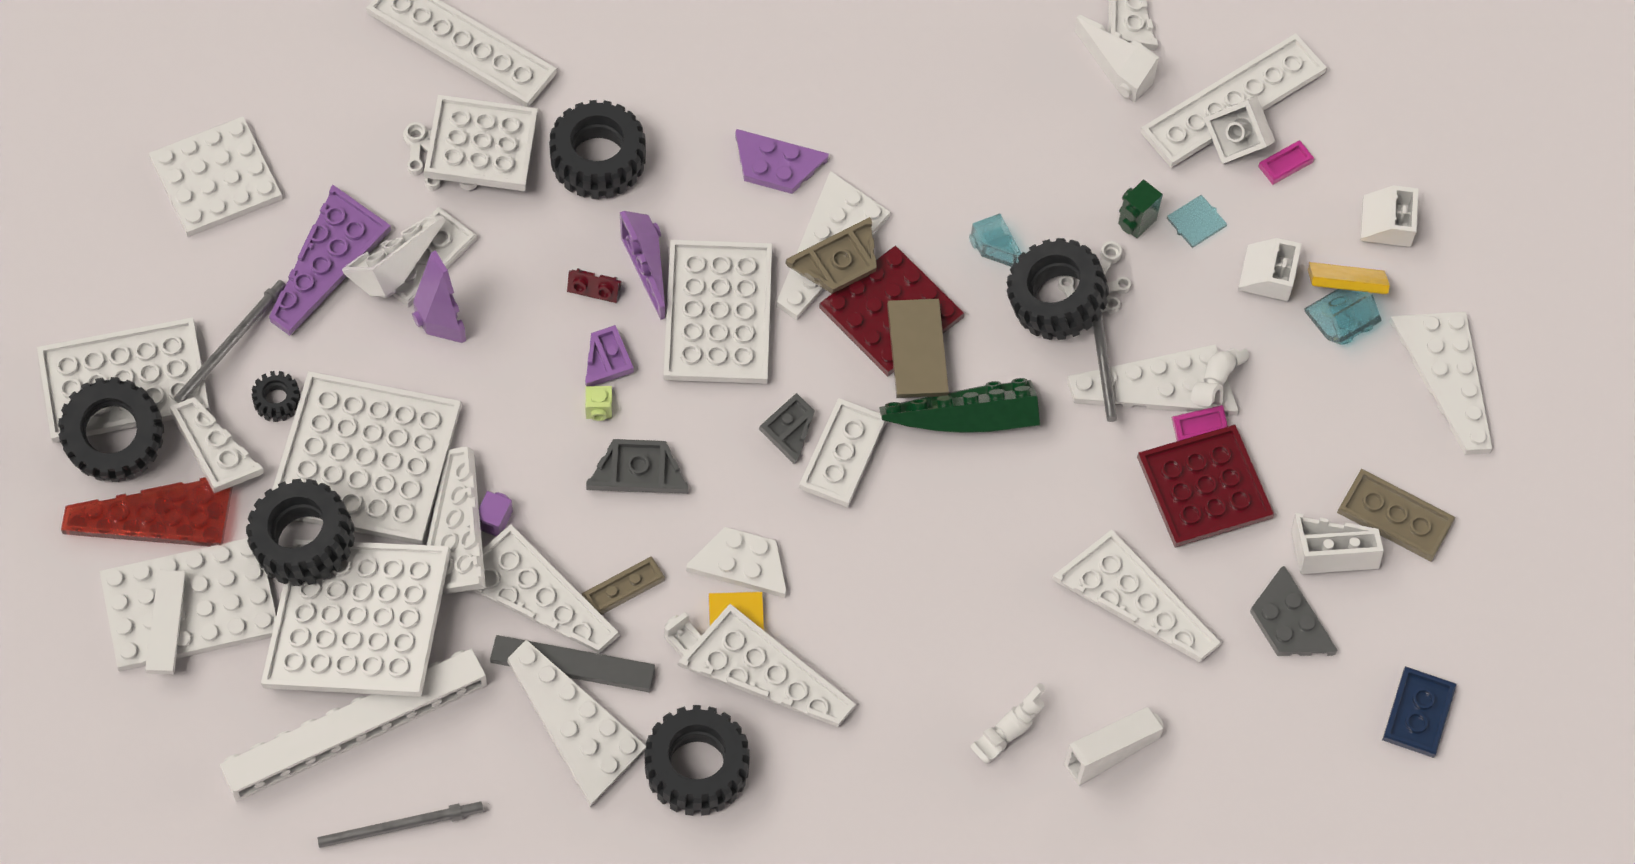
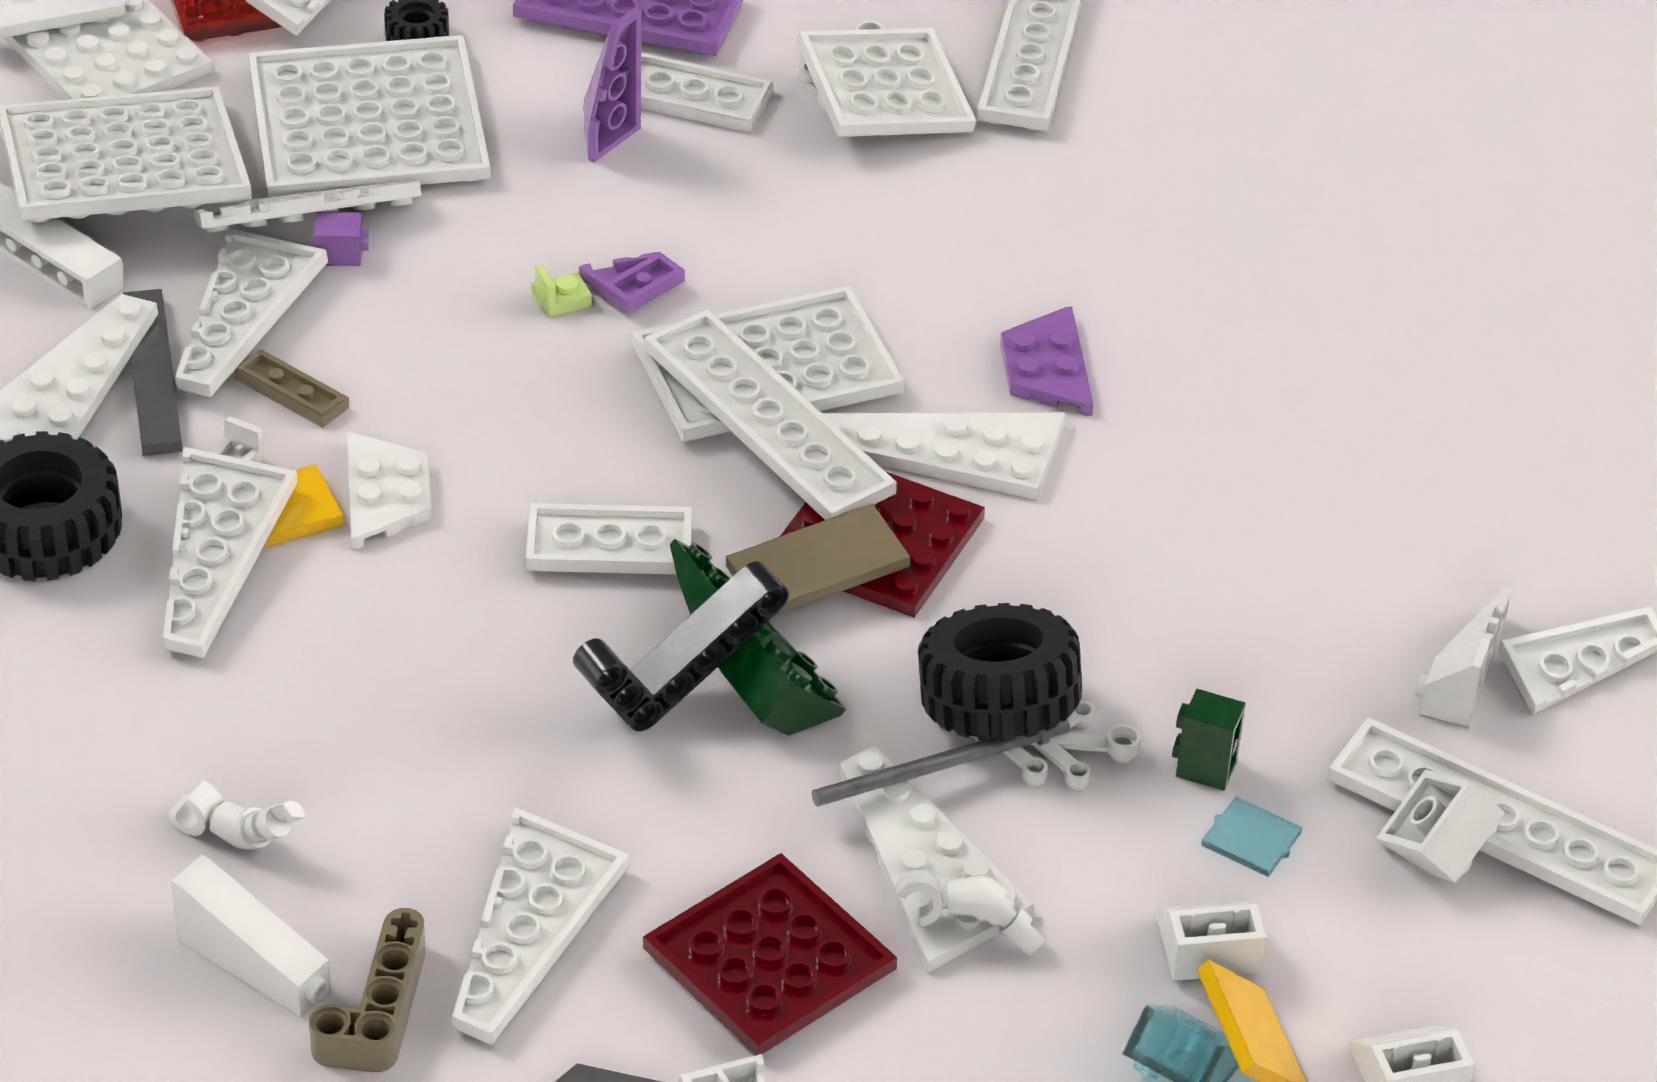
camera: 70 degrees right, 20 degrees down
black tyre [246,478,355,586] -> none
white wedge [342,216,445,298] -> none
black tyre [549,100,646,199] -> none
dark red hinge [567,268,622,303] -> none
dark grey wing [586,439,688,494] -> none
medium lavender wedge [620,211,665,320] -> none
dark grey wing [759,393,815,464] -> none
dark tan wing [785,217,877,294] -> none
clear light blue slope [969,213,1021,267] -> none
dark pink tile [1171,405,1228,441] -> none
dark pink tile [1258,140,1314,185] -> none
none -> dark tan beam [309,908,426,1072]
none -> black beam [573,561,789,732]
none -> white plate [644,309,897,520]

